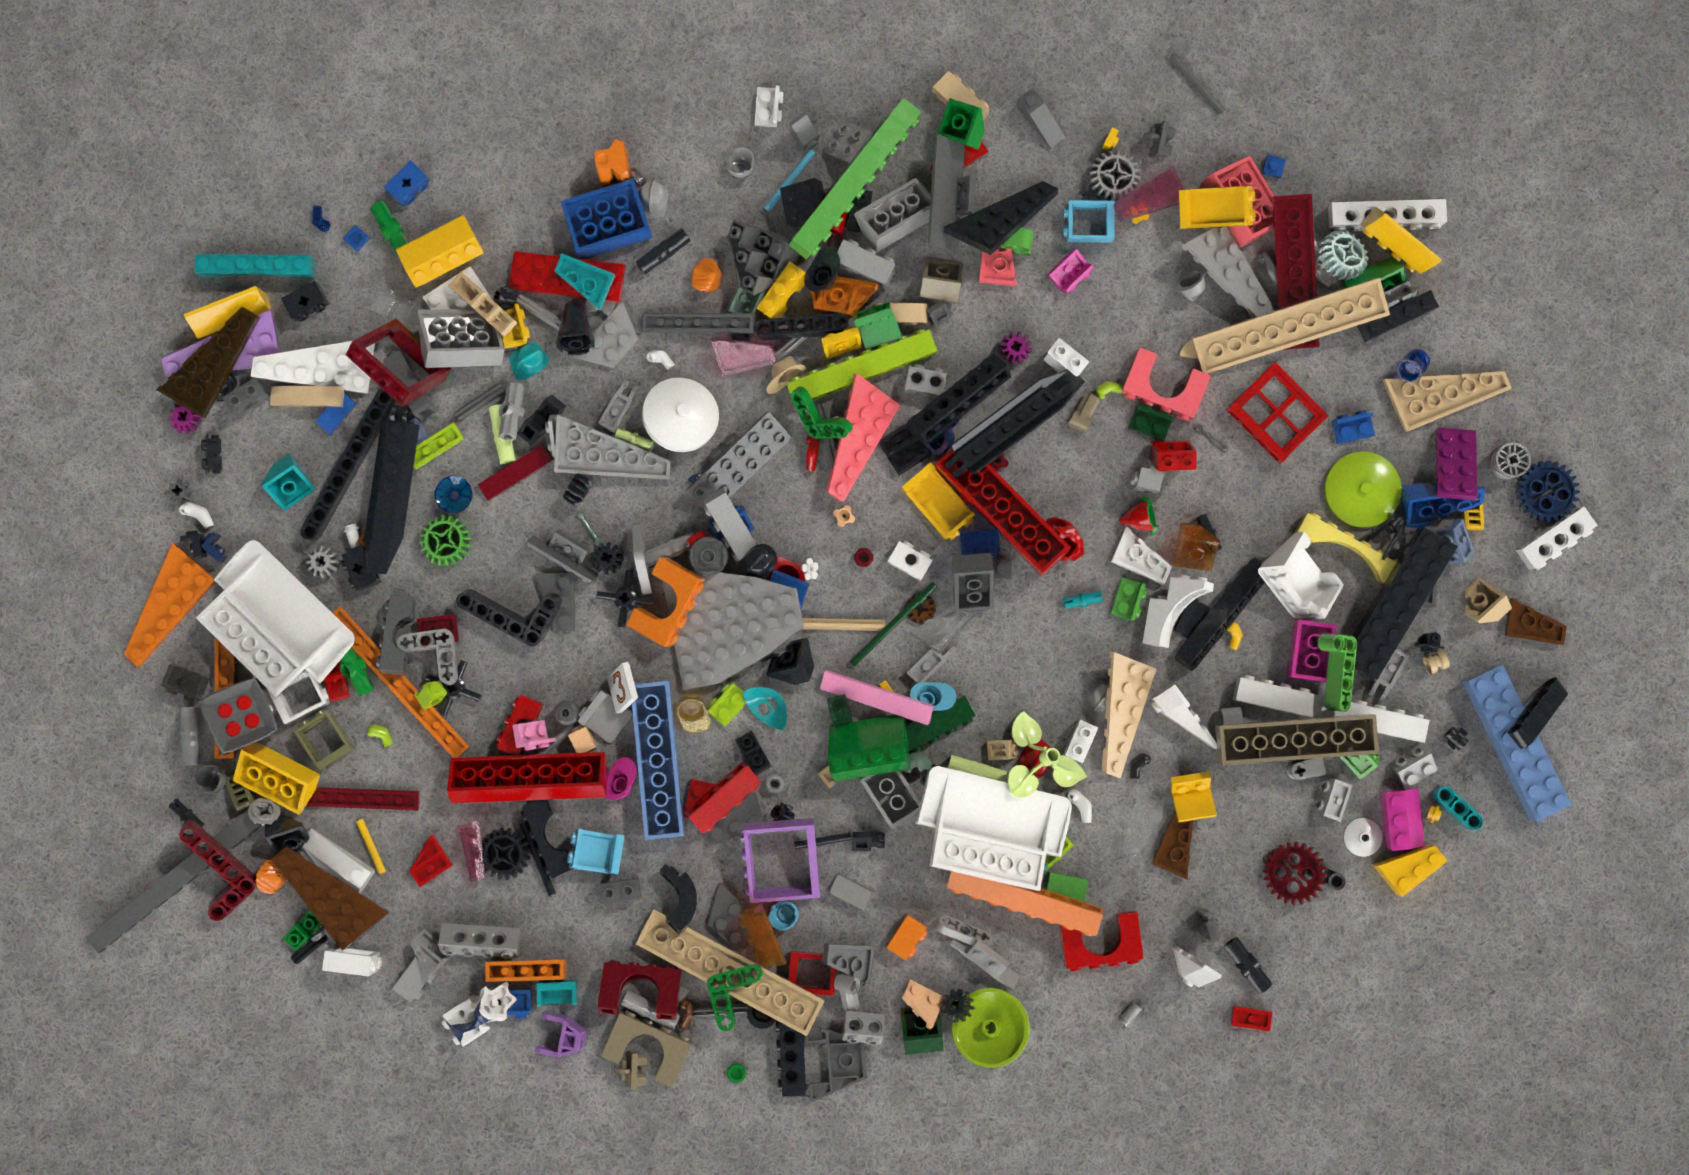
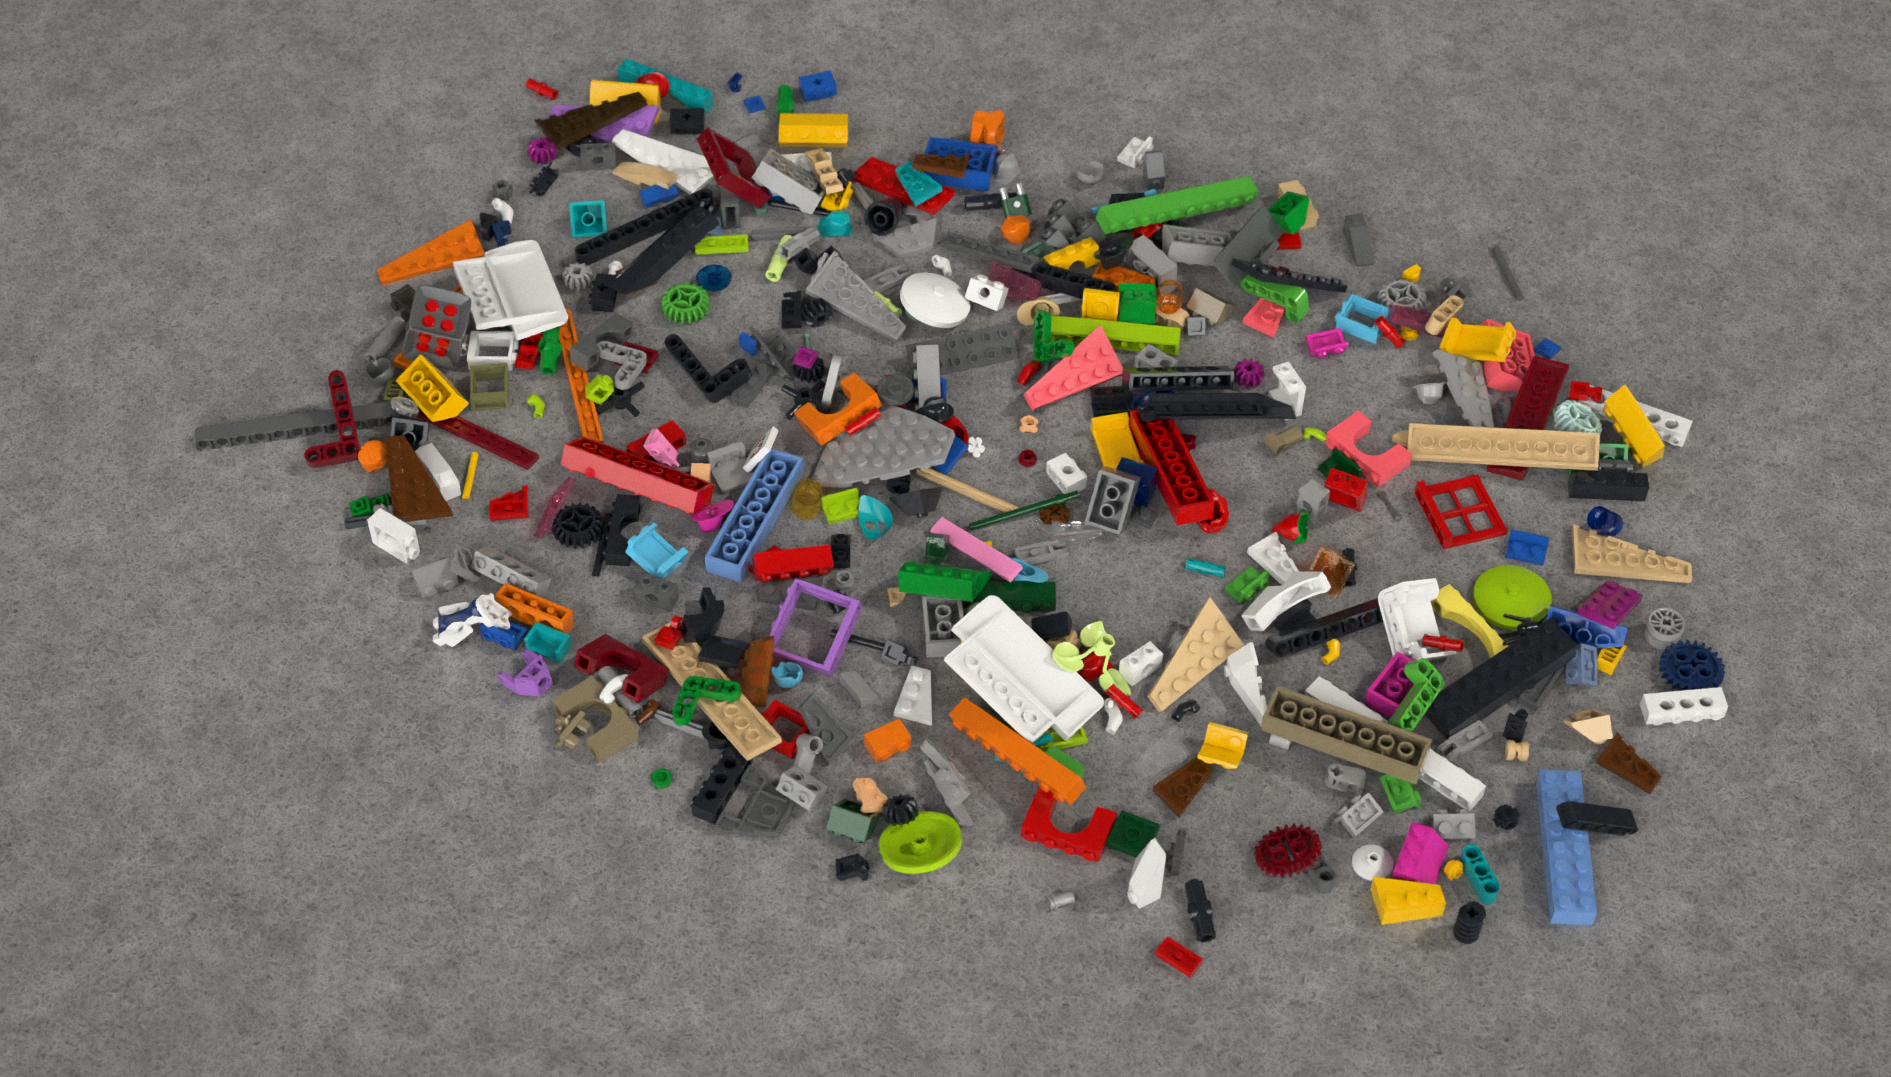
camera: 30 degrees right, 35 degrees down
dark red tile [477,444,553,501] -> none
none -> red pin [526,78,558,100]
none -> white arm [600,674,628,704]
none -> red piece [636,72,670,99]
none -> red plate [654,615,682,650]
none -> black slope [698,635,750,669]
none -> blue tile [739,332,757,356]
none -> black hinge [782,291,802,329]
none -> magenta plate [794,346,818,369]
none -> black bracket [836,853,870,881]
none -> red pin [844,407,881,437]
none -> white wing [894,666,932,726]
none -> reddish brown wing [913,154,969,178]
none -> white brick [965,275,1009,311]
none -> dark green piece [1000,183,1032,218]
none -> black slope [1031,611,1072,640]
none -> red pin [1105,683,1143,719]
none -> dark green plate [1106,810,1160,858]
none -> clear orange helmet [1156,280,1184,314]
none -> red pin [1374,316,1405,349]
none -> red pin [1422,634,1464,652]
none -> tan beam [1425,295,1464,335]
none -> black piece [1453,901,1486,944]
none -> red plate [1569,381,1603,402]

